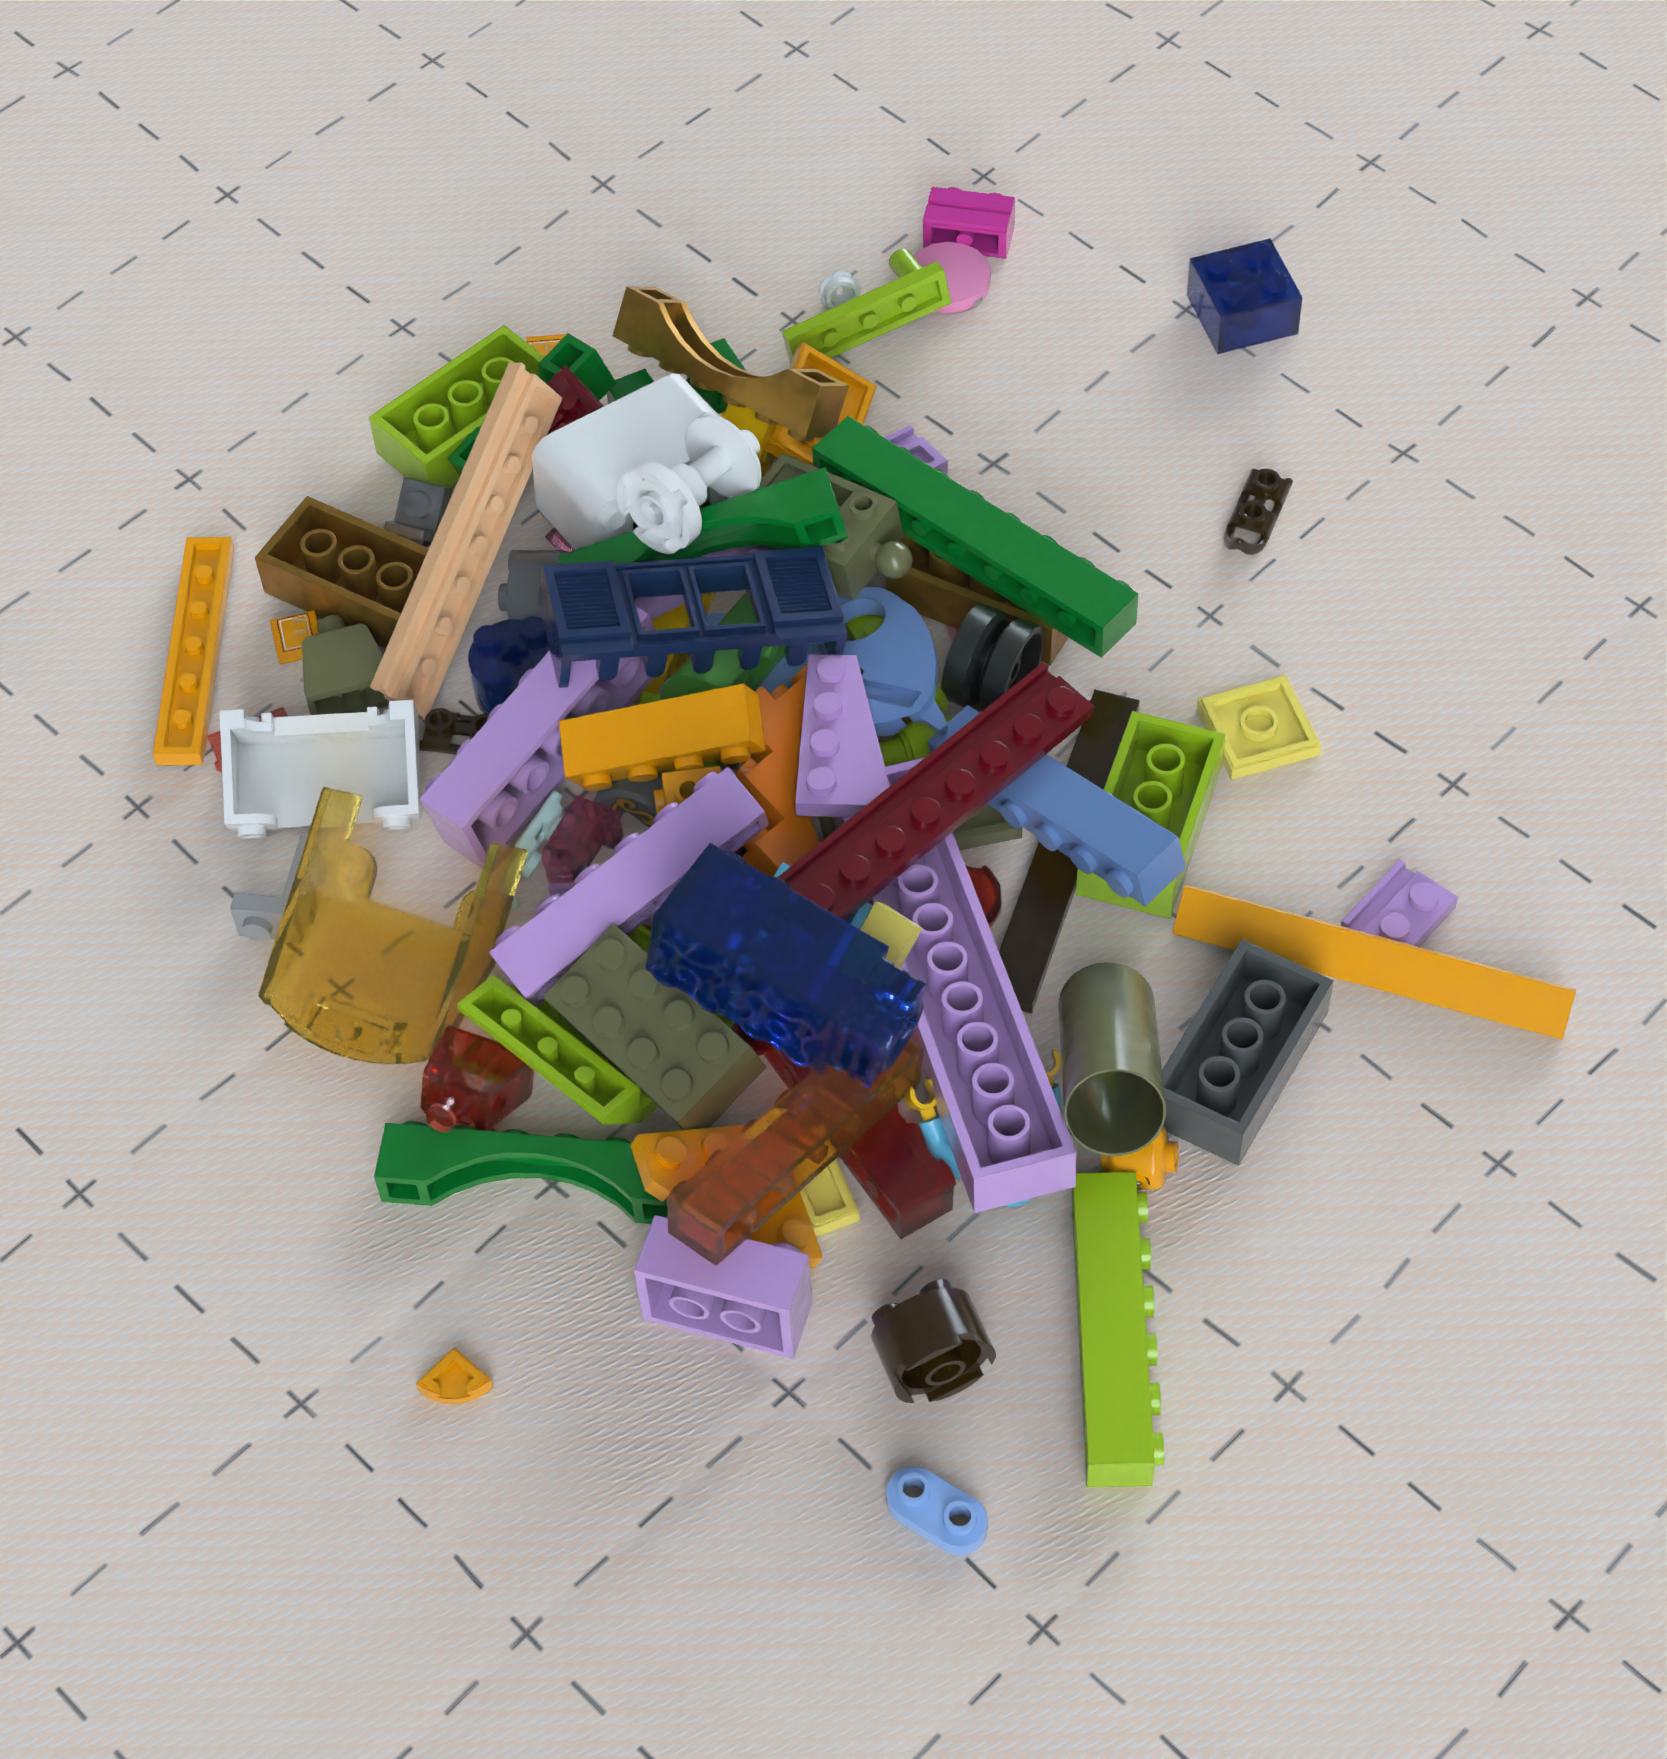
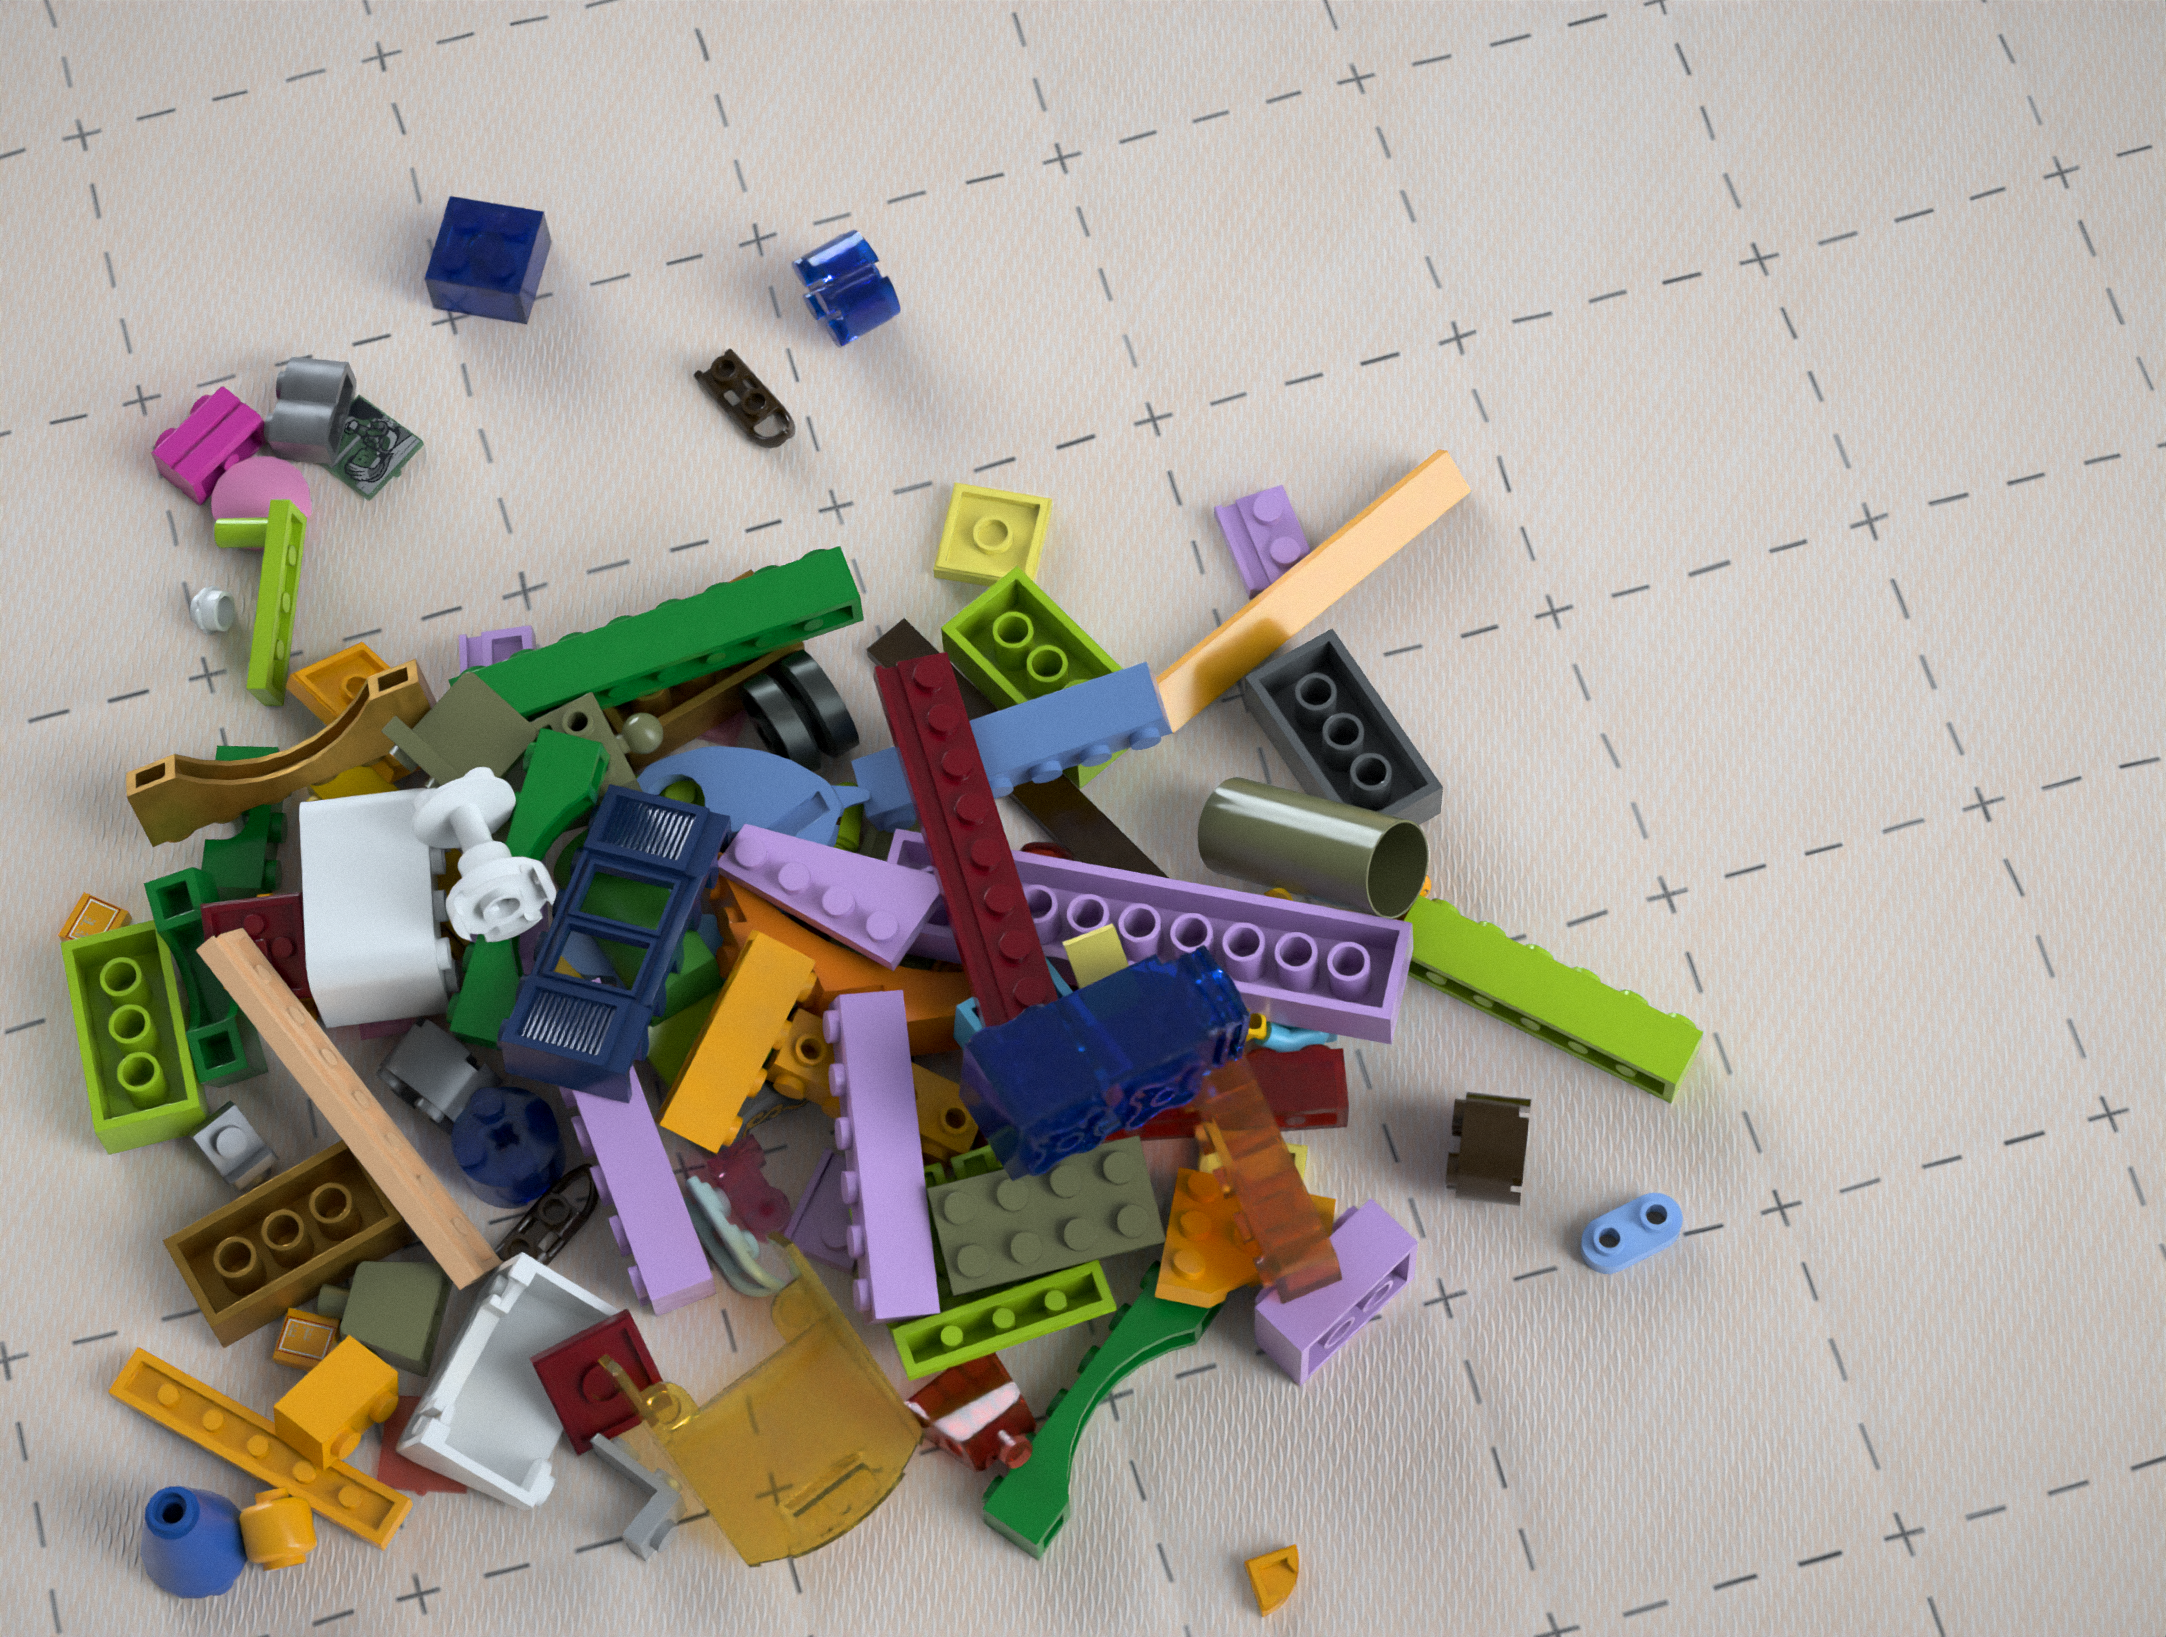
camera: 60 degrees left, 10 degrees up
none -> blue cone [140,1486,248,1599]
none -> light orange head [239,1487,317,1572]
none -> flat silver brick [264,357,357,464]
none -> light orange brick [273,1335,399,1472]
none -> piece [318,395,424,501]
none -> olive bracket [381,672,539,789]
none -> dark red tile [529,1308,675,1456]
none -> clear blue brick [791,229,901,348]

